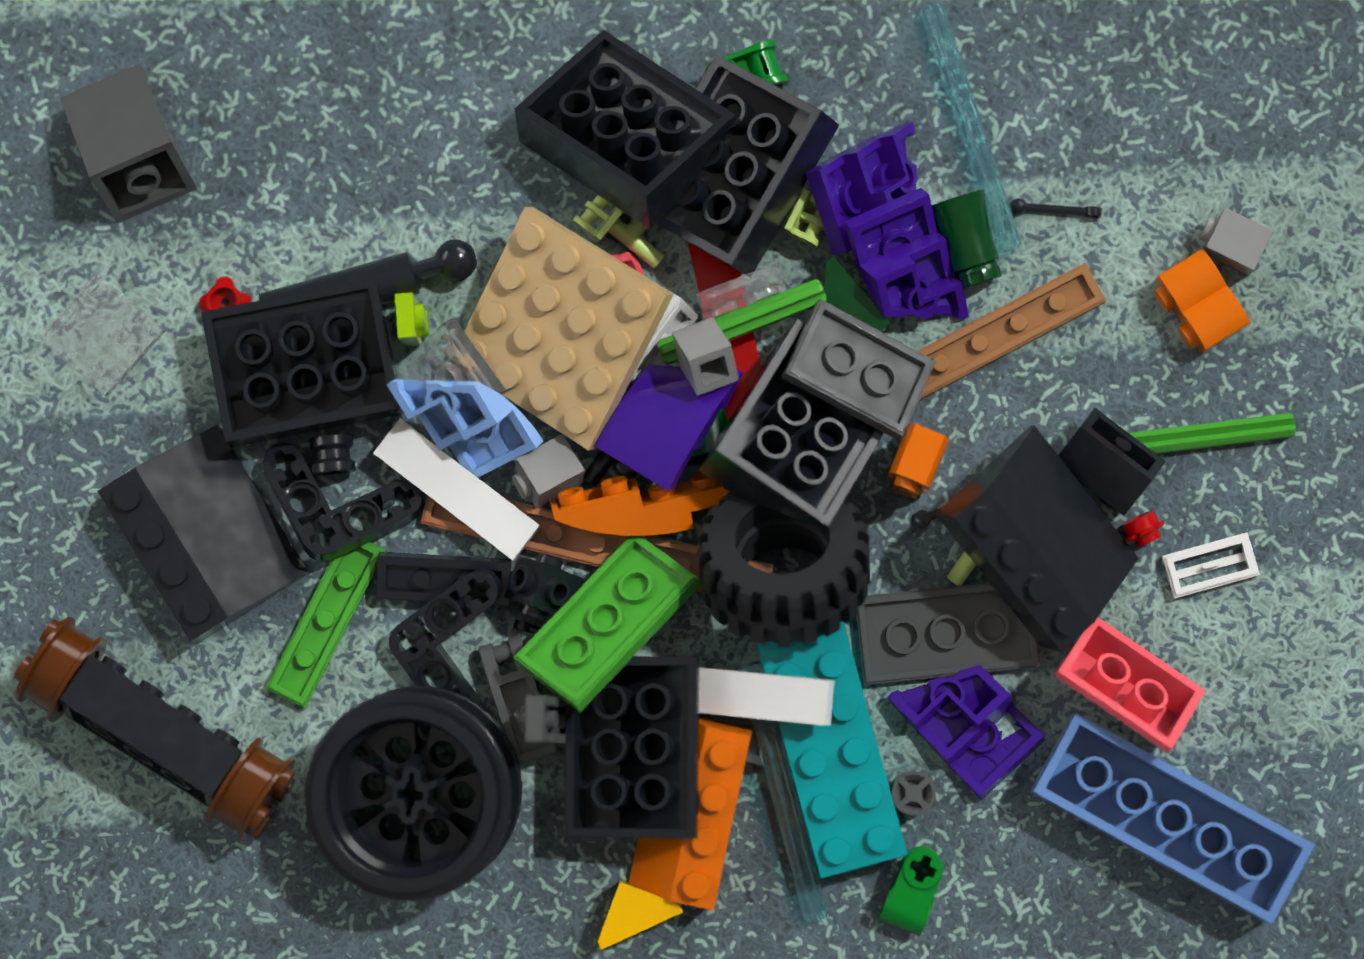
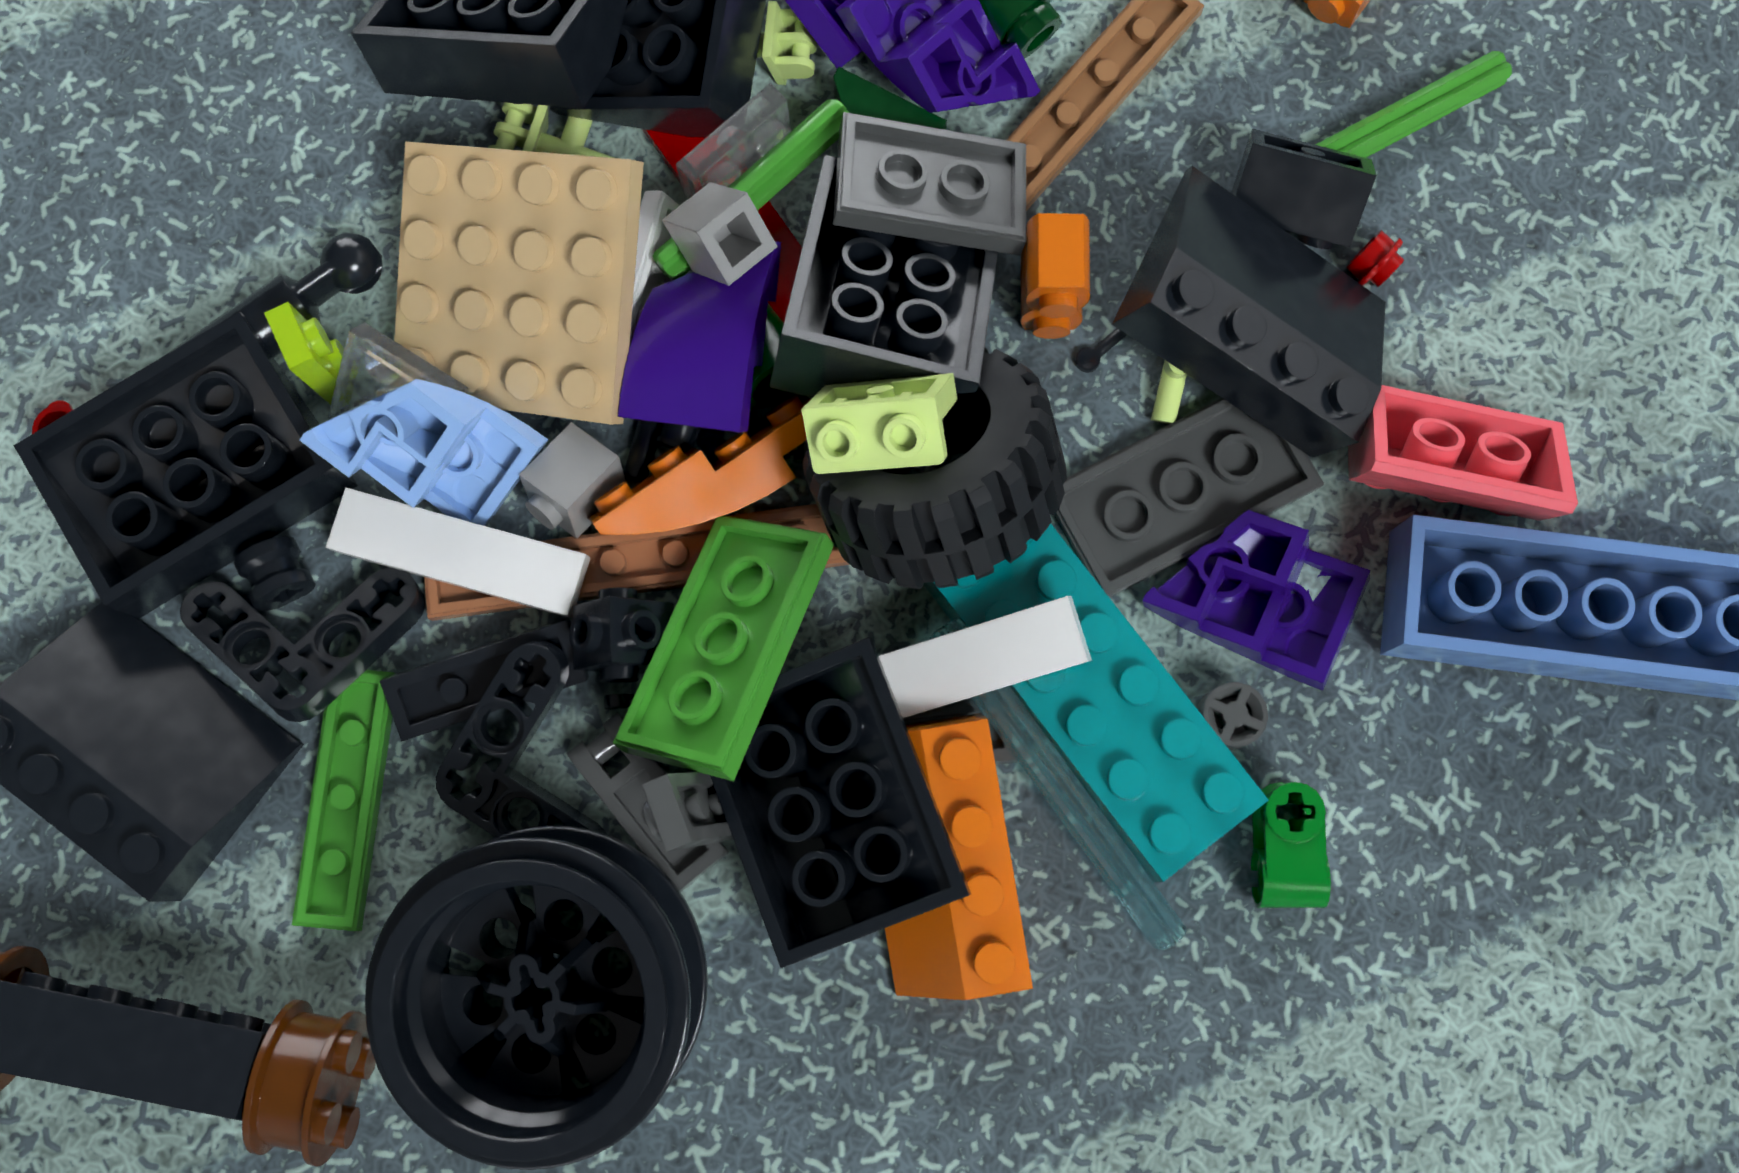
camera: 25 degrees left, 5 degrees down
yellow slope [598,881,683,950] -> none
white tile [1161,532,1260,599] -> none
none -> yellowish green bracket [801,373,957,474]

